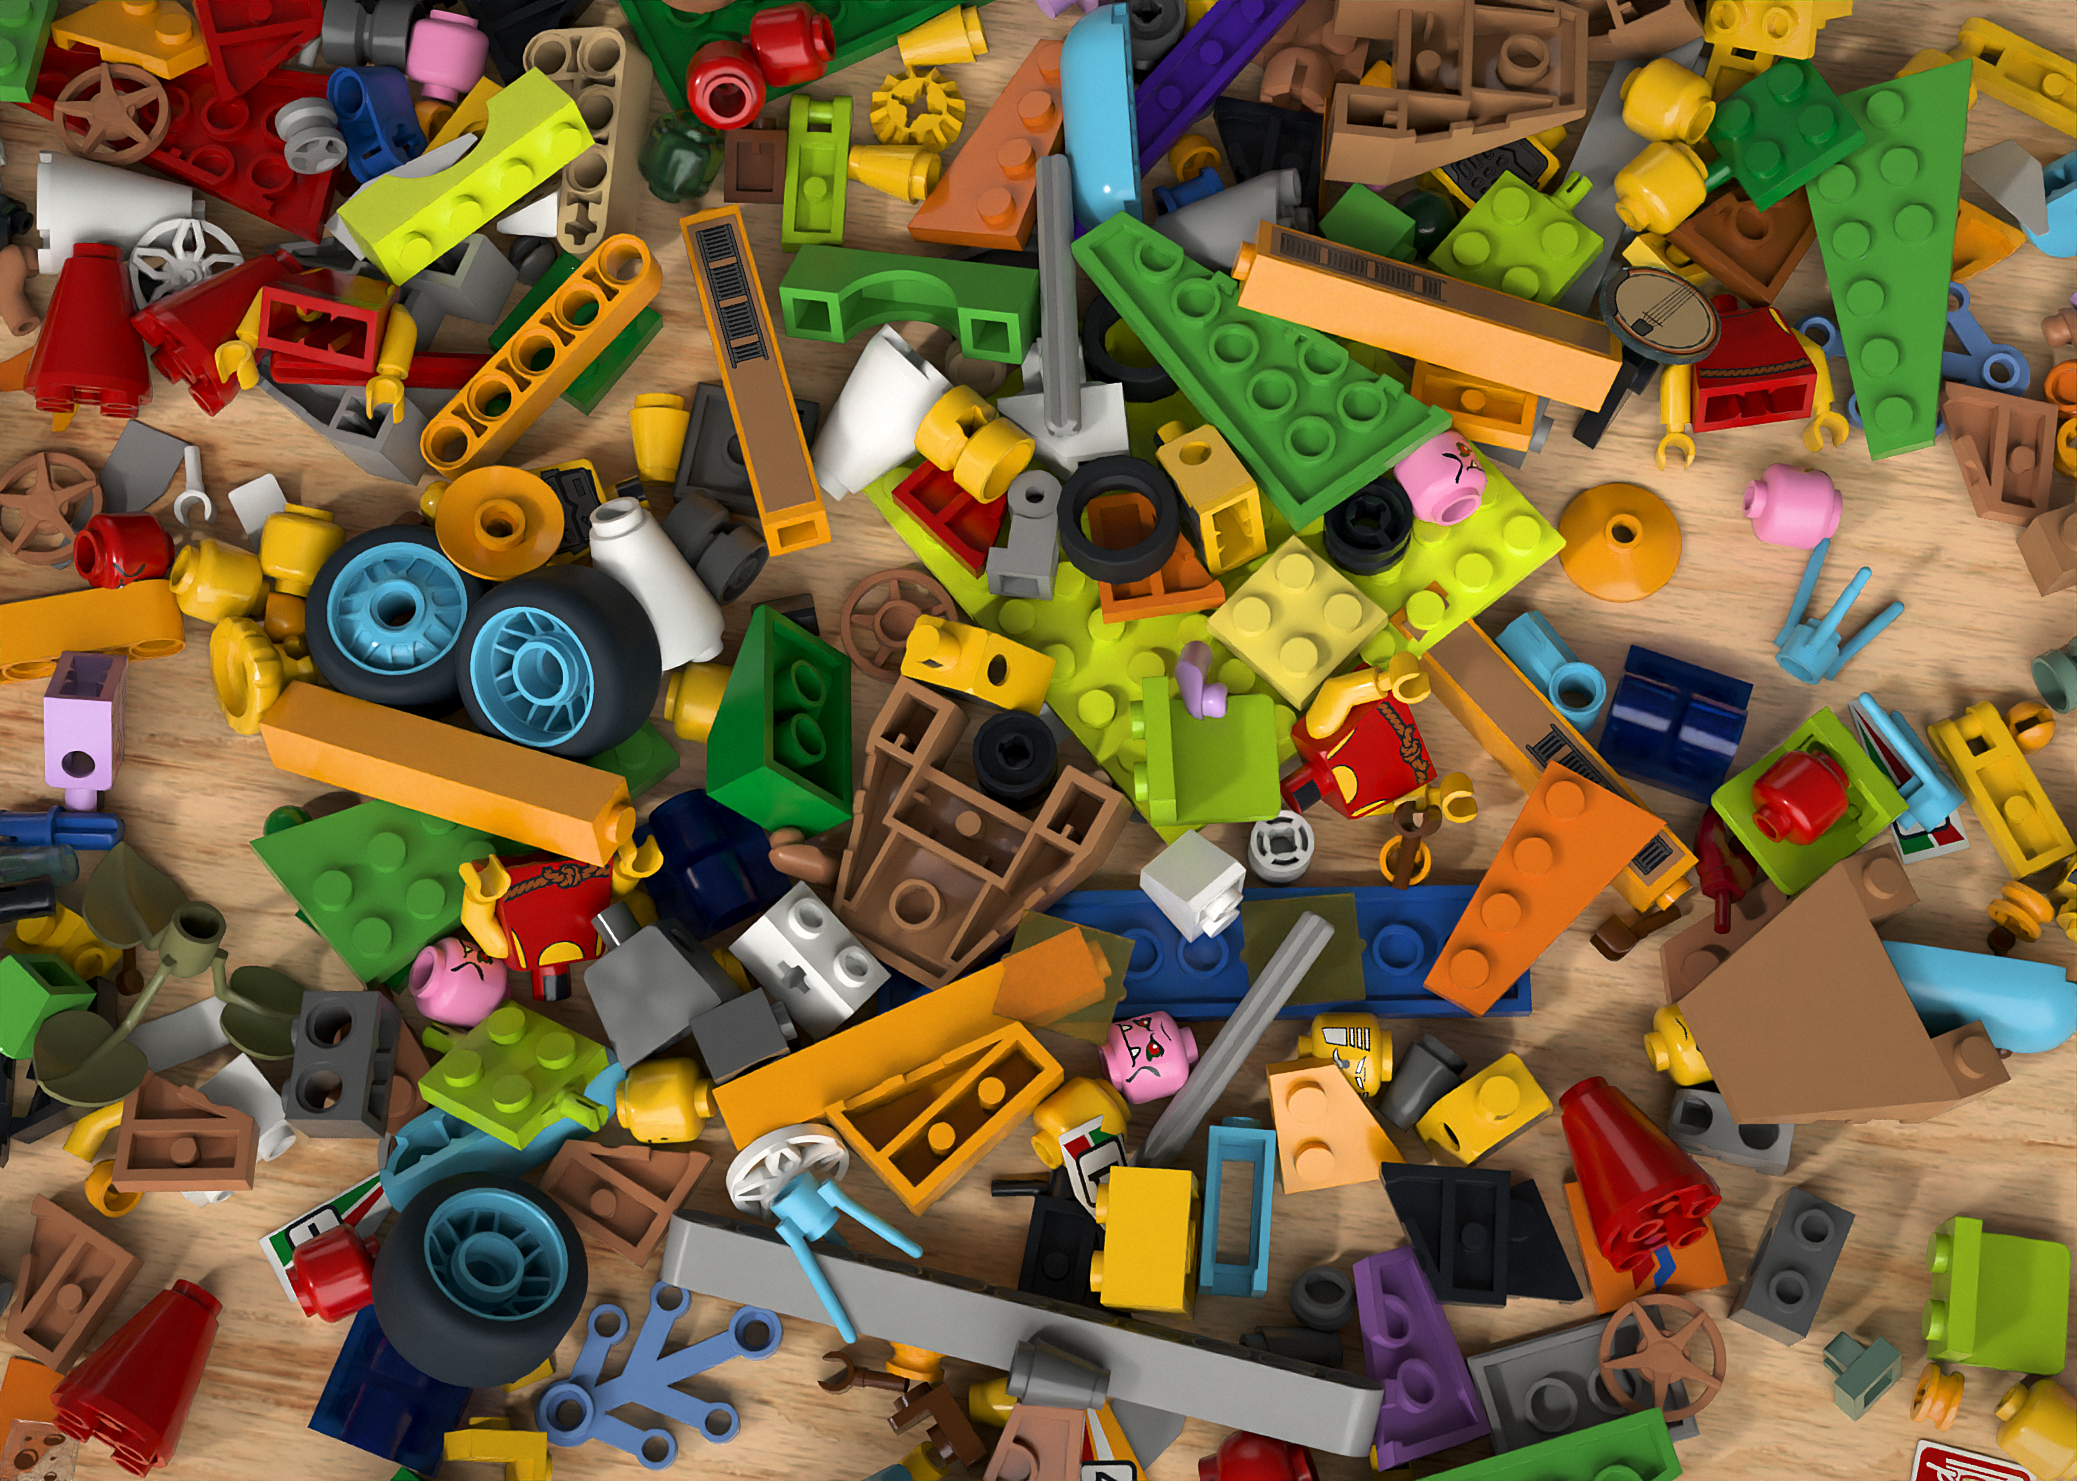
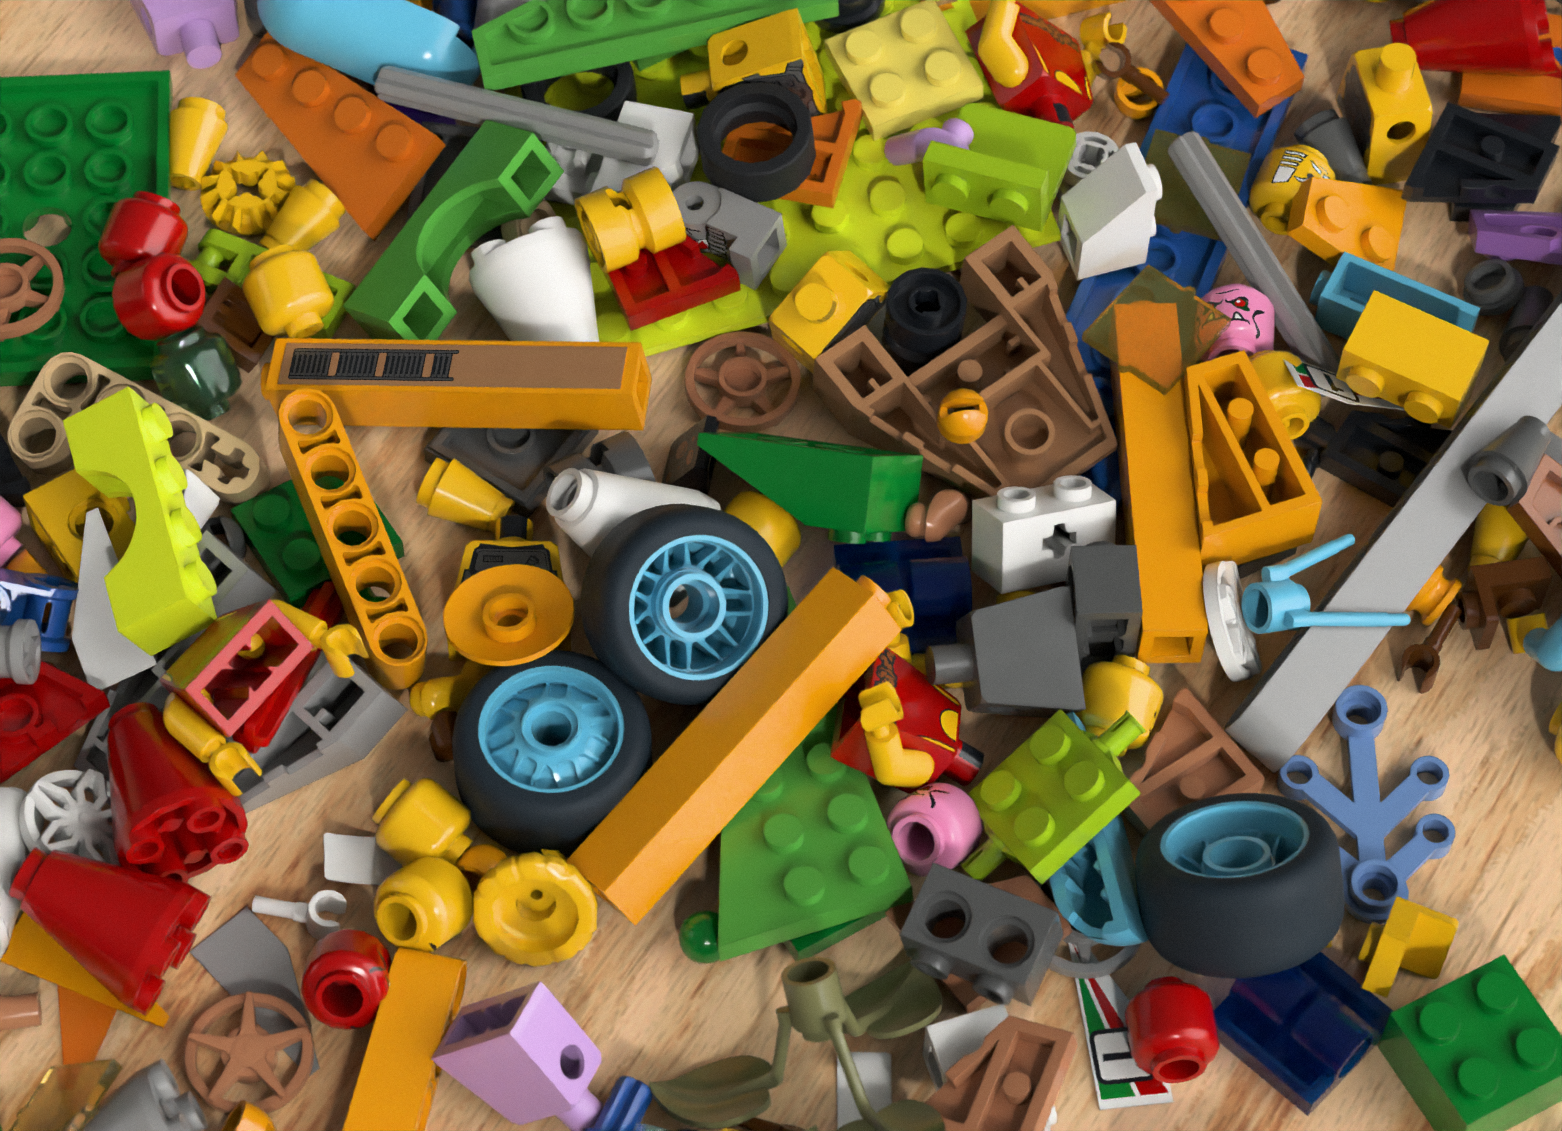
camera: 70 degrees left, 15 degrees down
none -> yellow head [242,244,335,338]
none -> light orange hinge [936,388,988,444]

